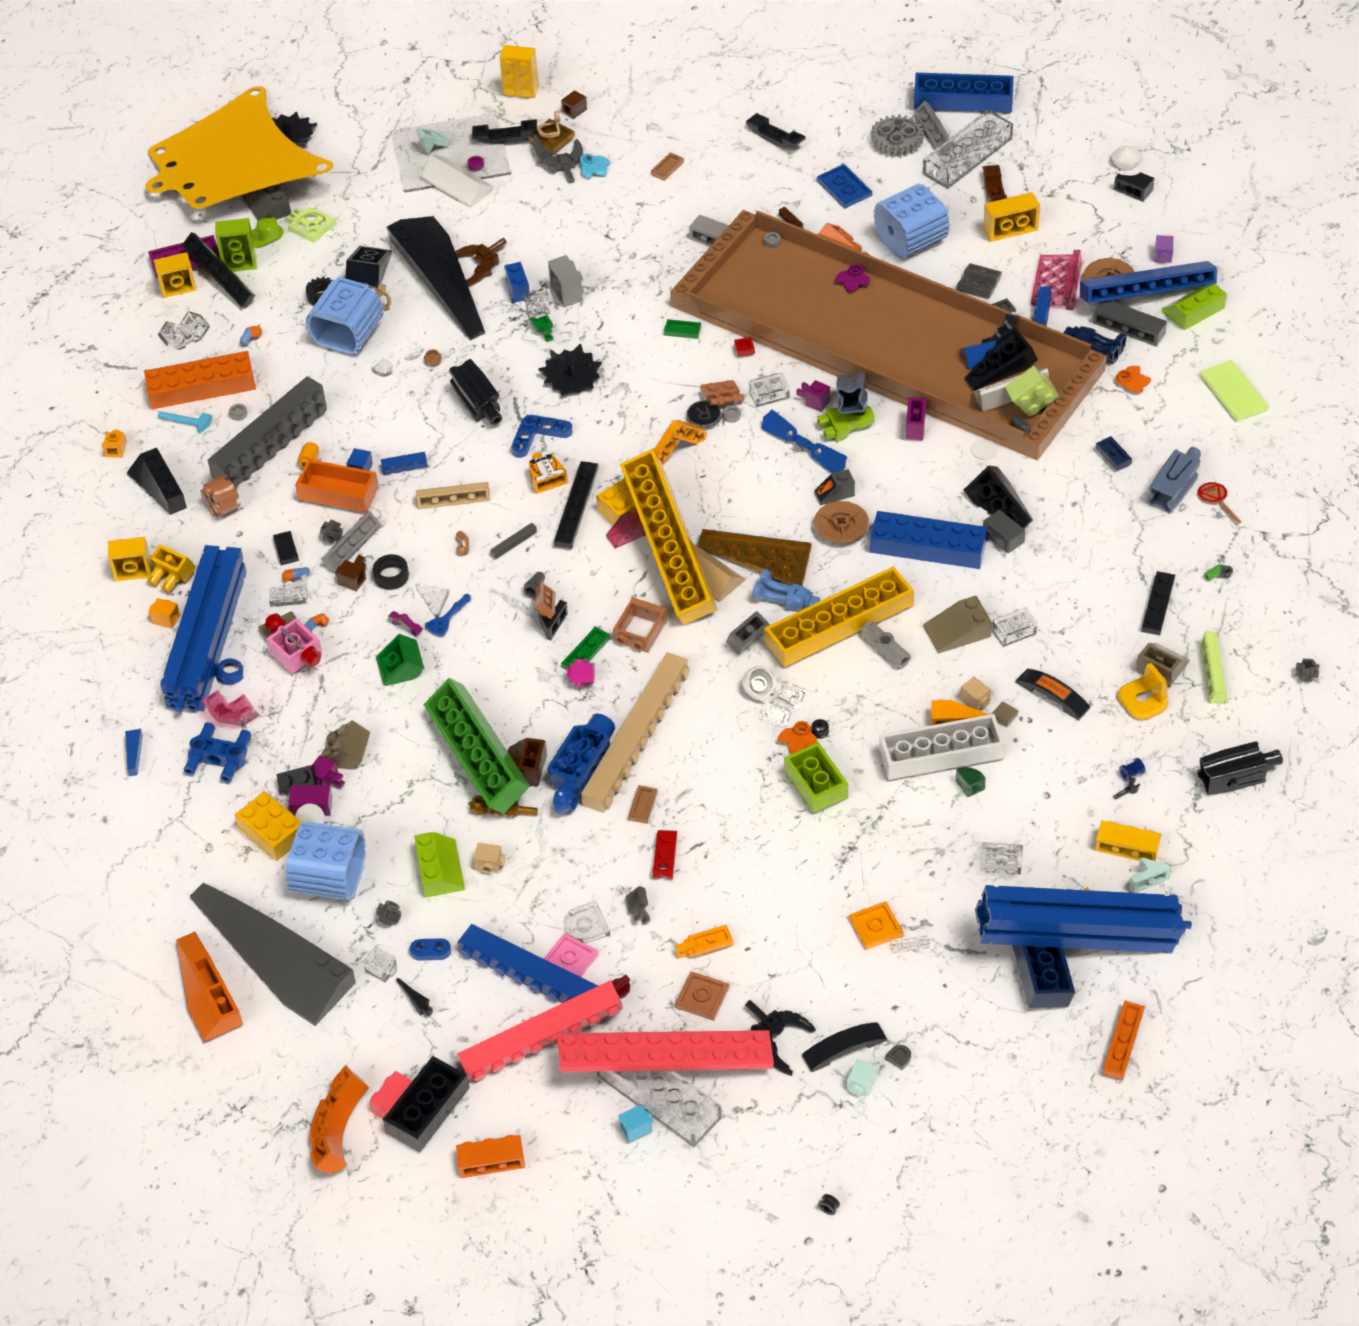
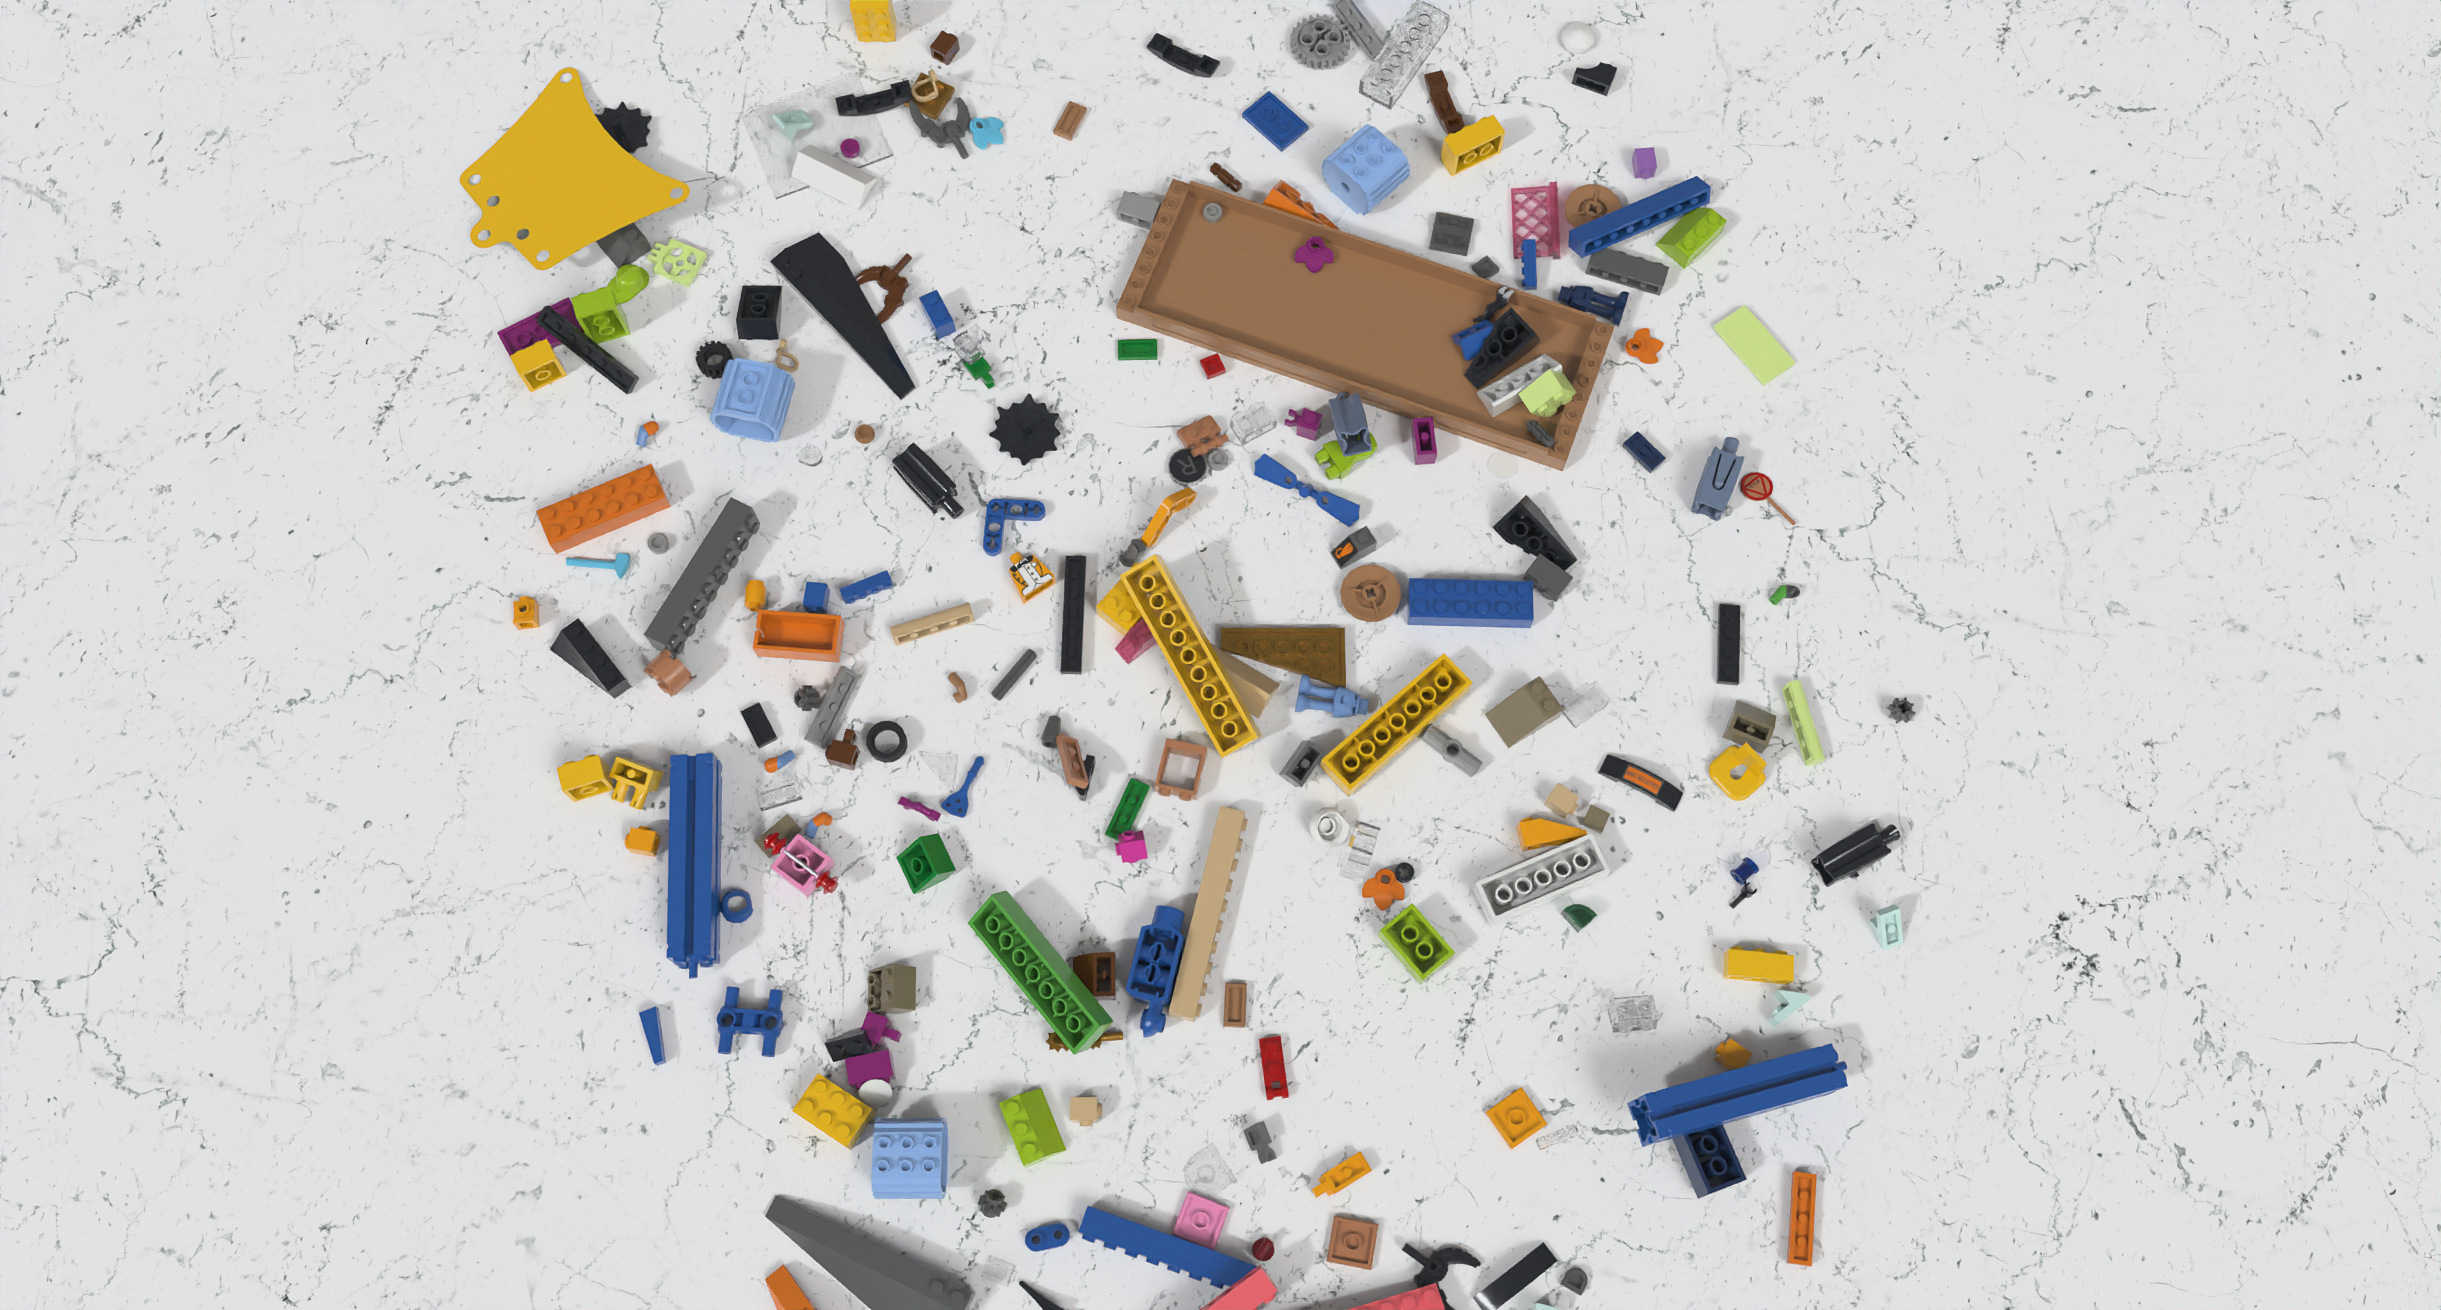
camera: 15 degrees left, 20 degrees up
clear brick [158,311,210,350] -> none
clear pink brick [202,690,260,726] -> none
light grey brick [548,255,584,308] -> none
none -> light aqua slope [1870,904,1903,950]

